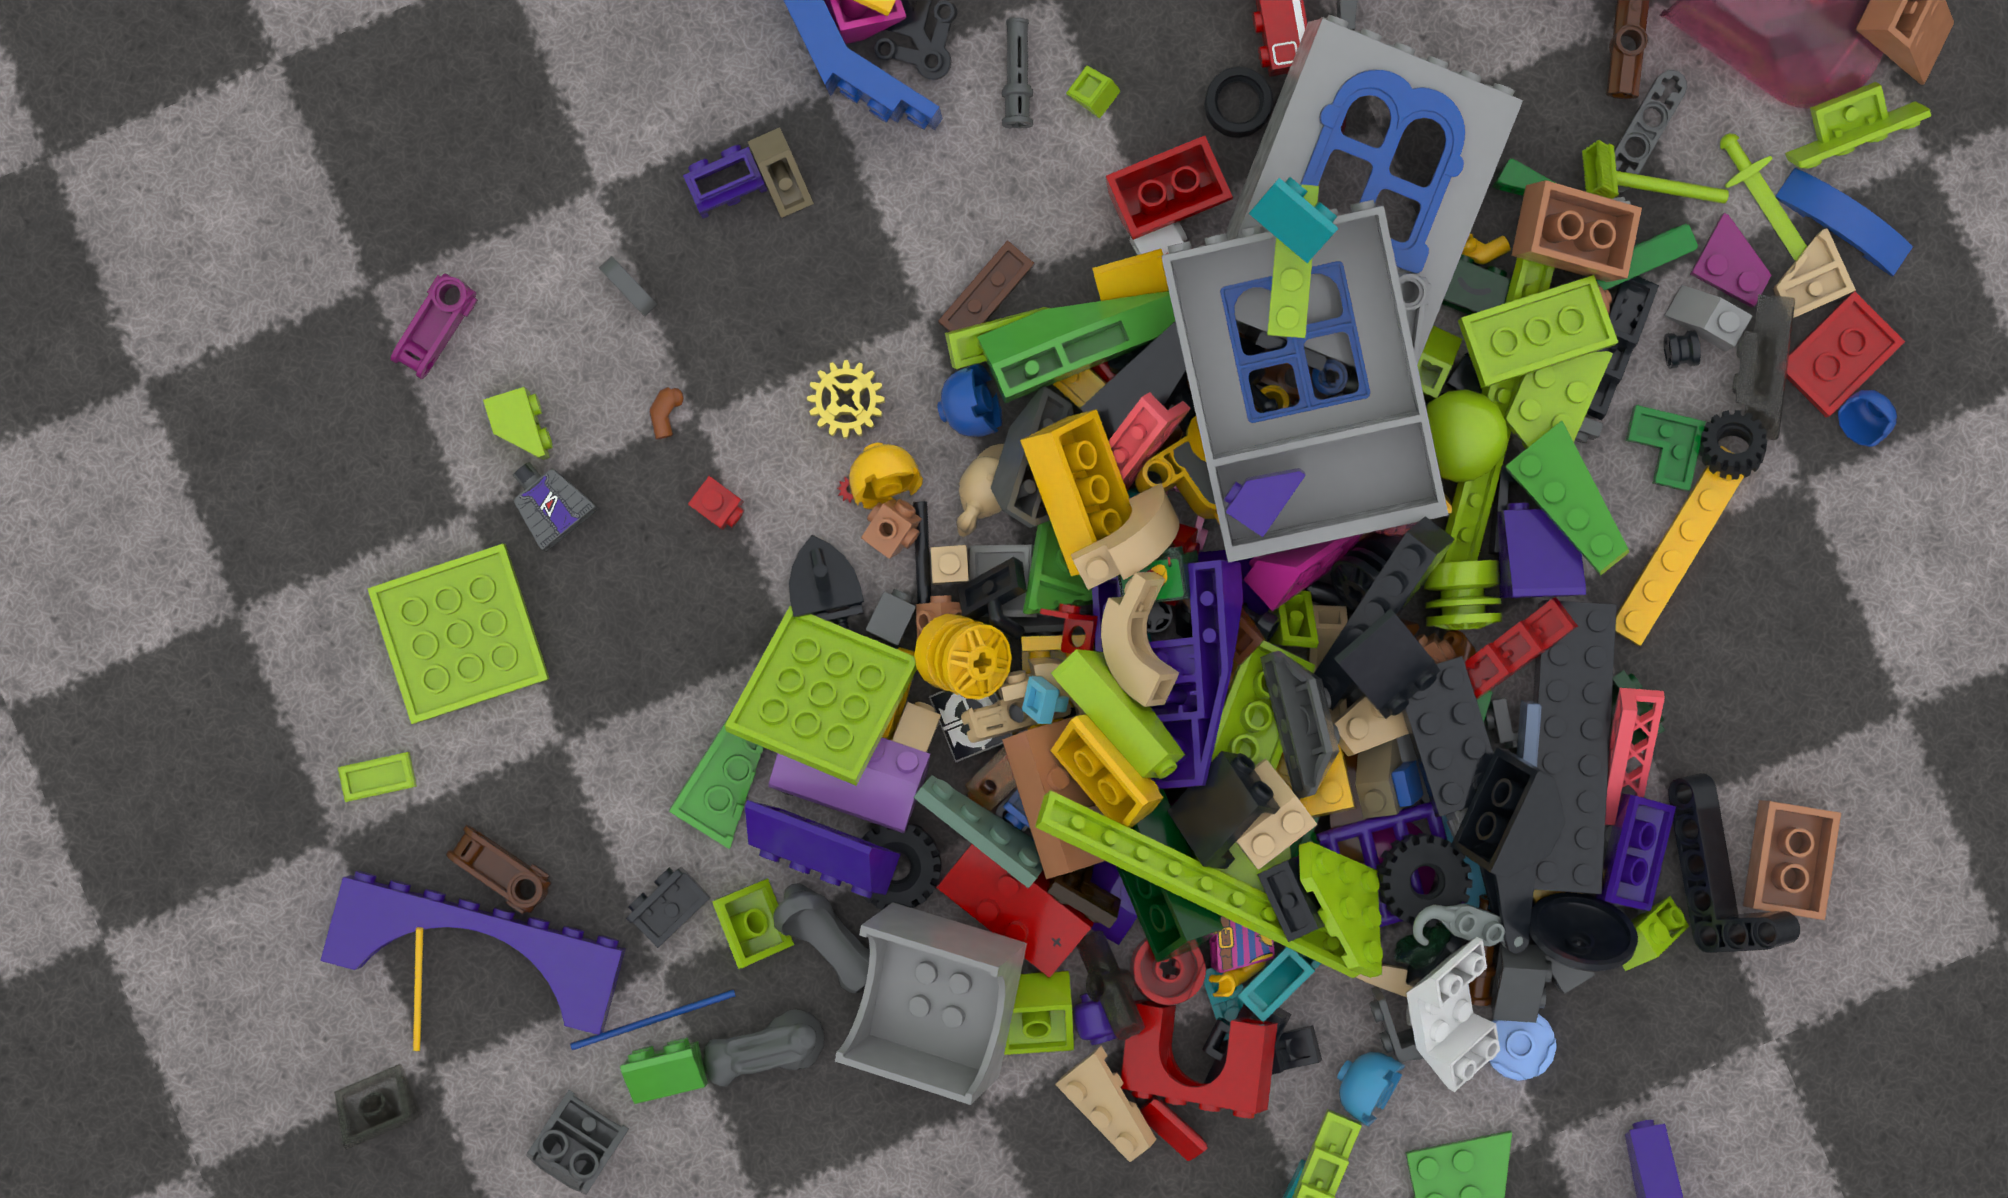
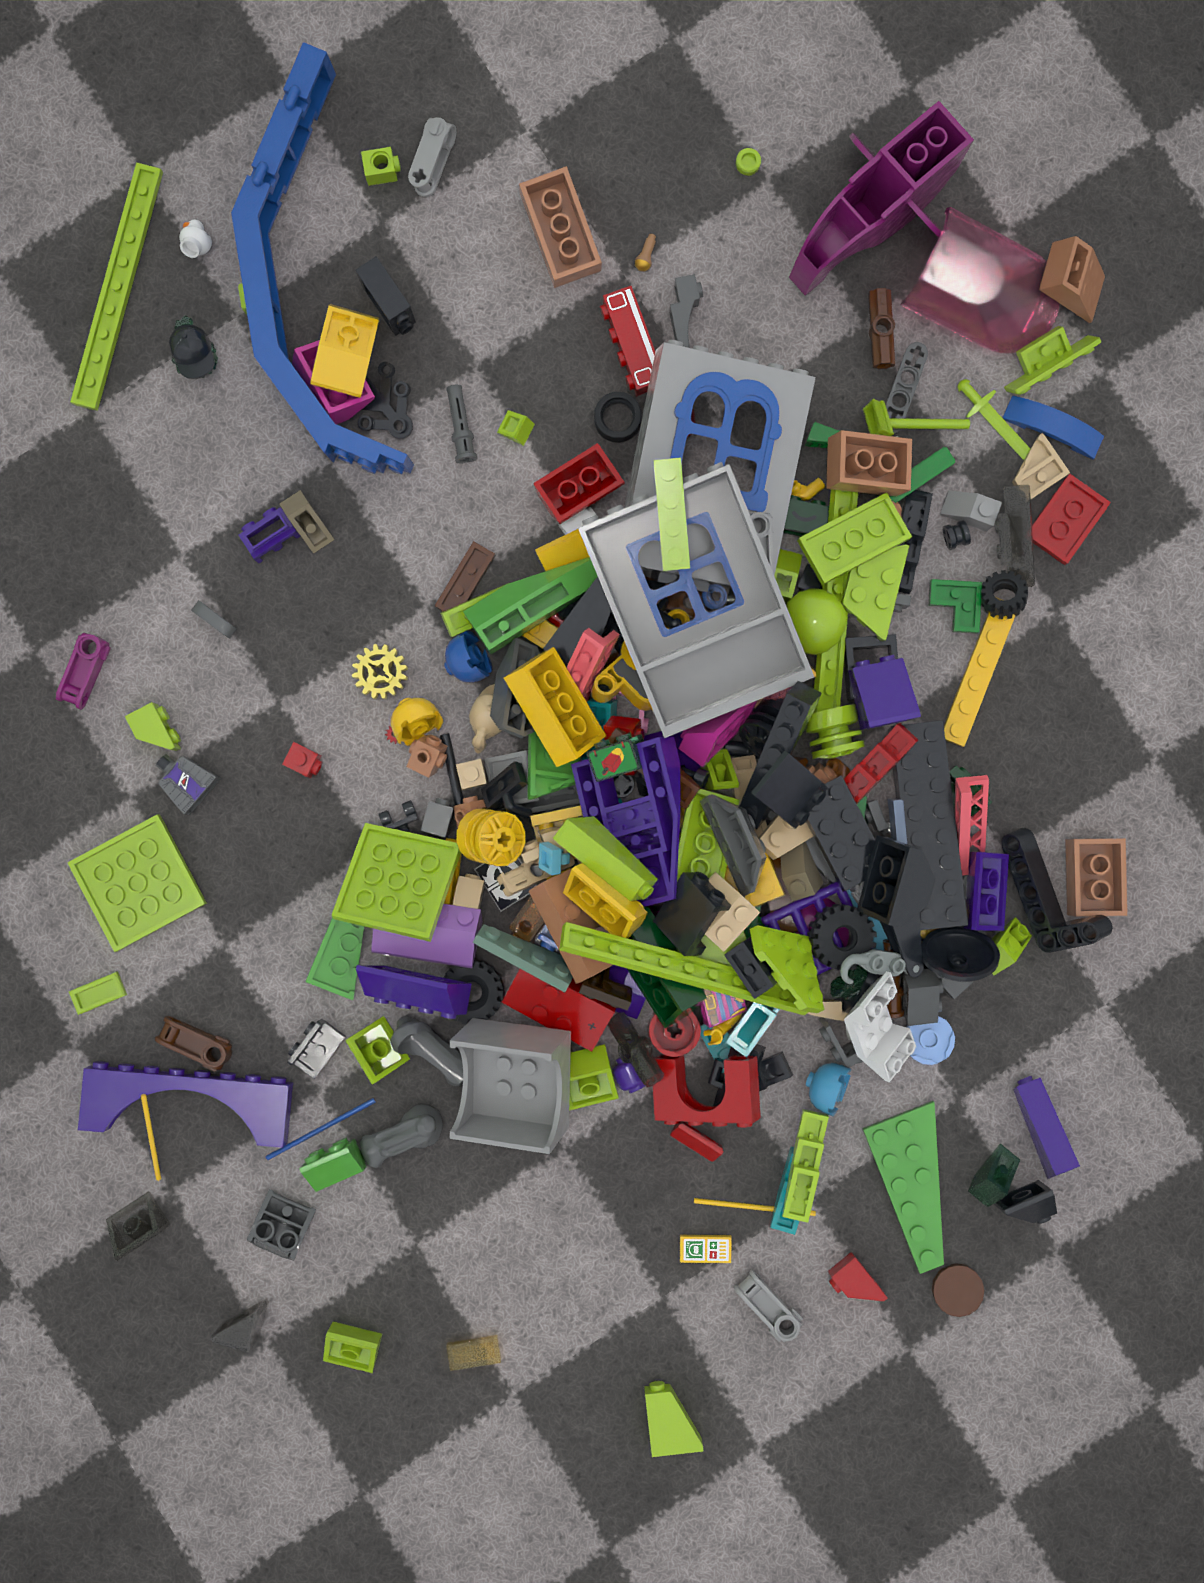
camera: 10 degrees left, 0 degrees up
dark orange arm [650,387,684,439] -> none
black shield [789,535,864,618] -> none
red bracket [1040,603,1098,654] -> none
tan wing [1055,1045,1156,1162] -> none
tan arch [1071,483,1179,590] -> none
tan arch [1101,572,1179,707] -> none
dark purple slope [1224,468,1306,537] -> none
teal slope [1248,177,1339,263] -> none
blue tile [1392,760,1424,807] -> none
bright green wing [1506,421,1629,576] -> none
magenta wing [1690,213,1772,308] -> none
blue hair [1838,390,1897,447] -> none

